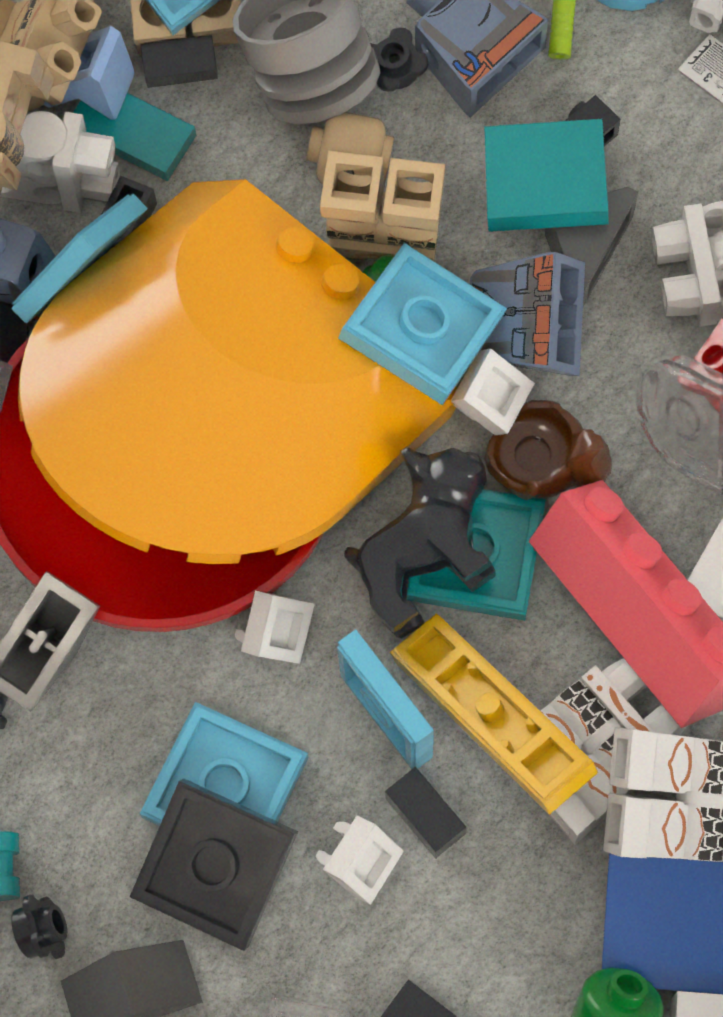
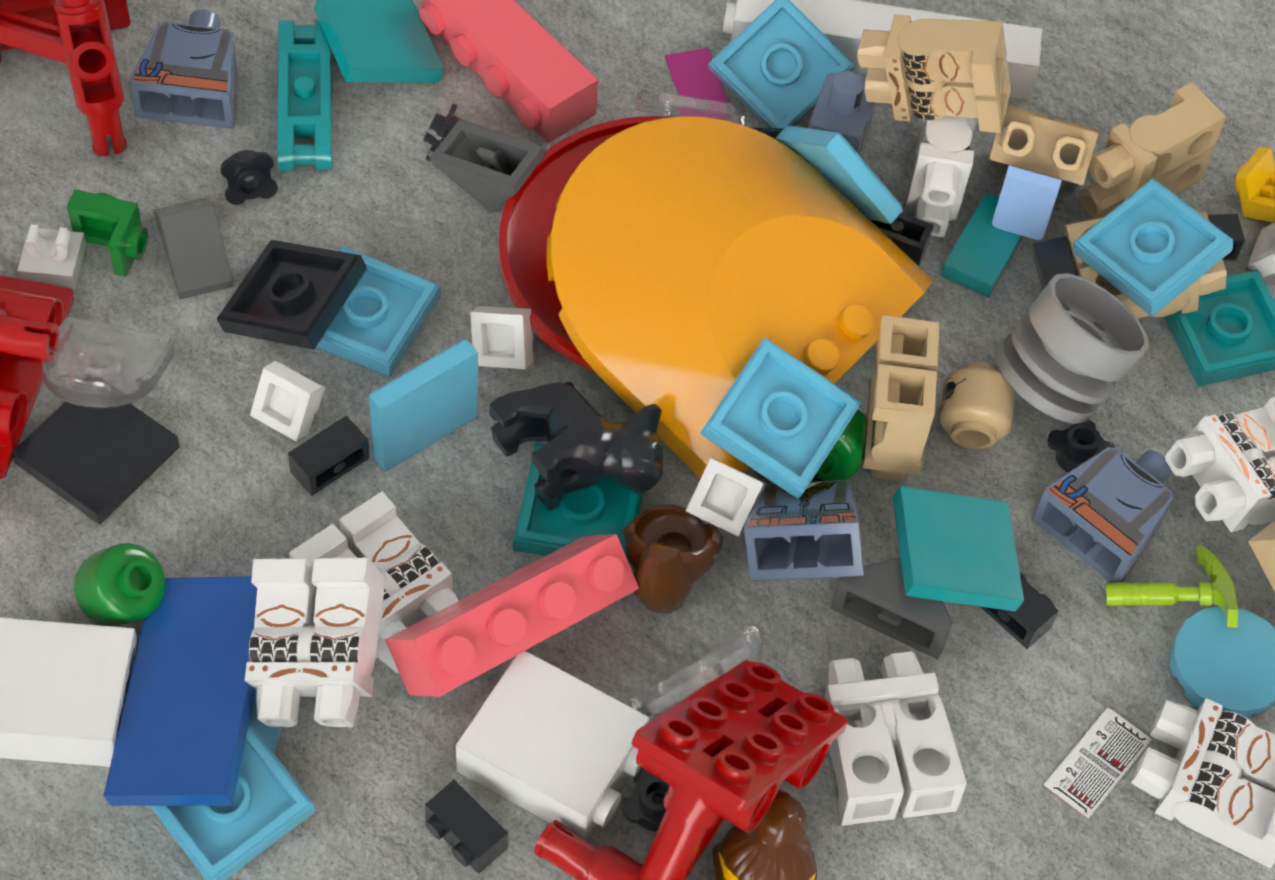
camera: 80 degrees right, 15 degrees down
yellow plate [390,613,598,815] -> none

